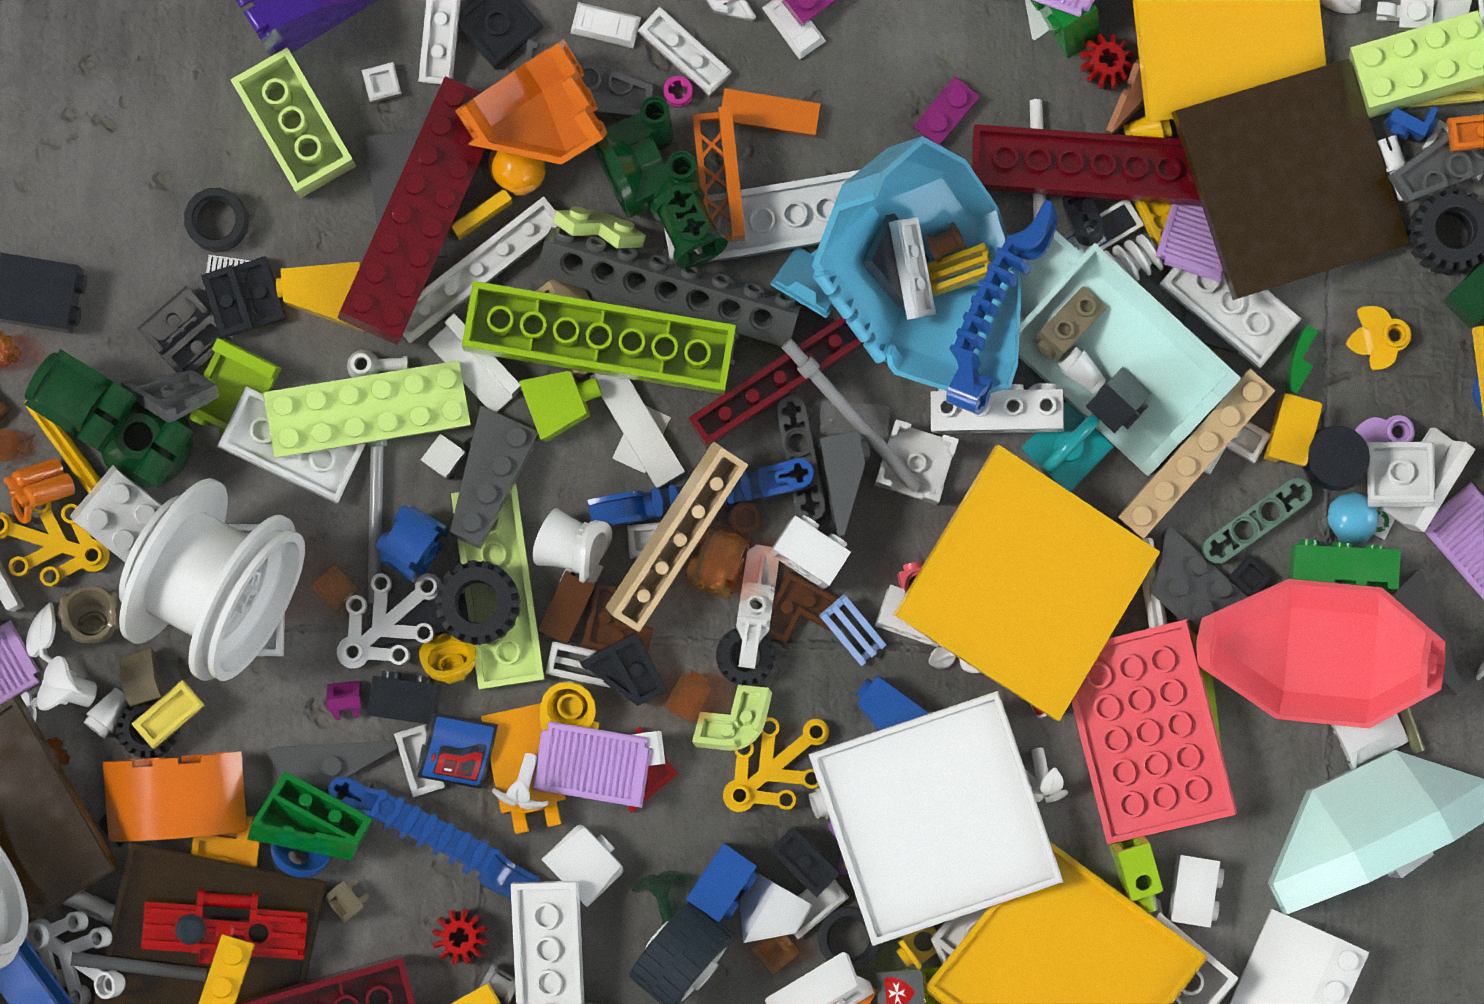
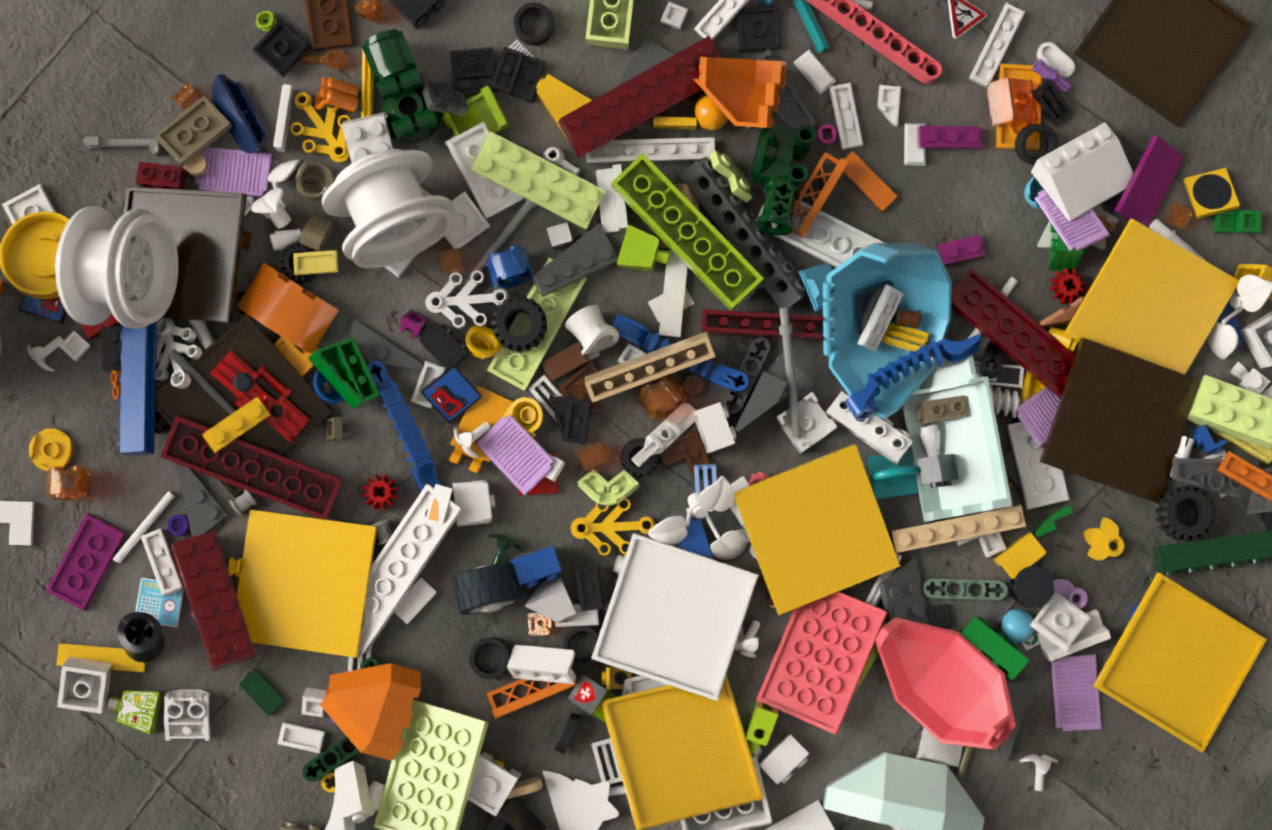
camera: 40 degrees right, 0 degrees up
none -> white sticker [426,484,452,524]
none -> white tile [444,192,490,251]
none -> white plant [648,476,747,560]

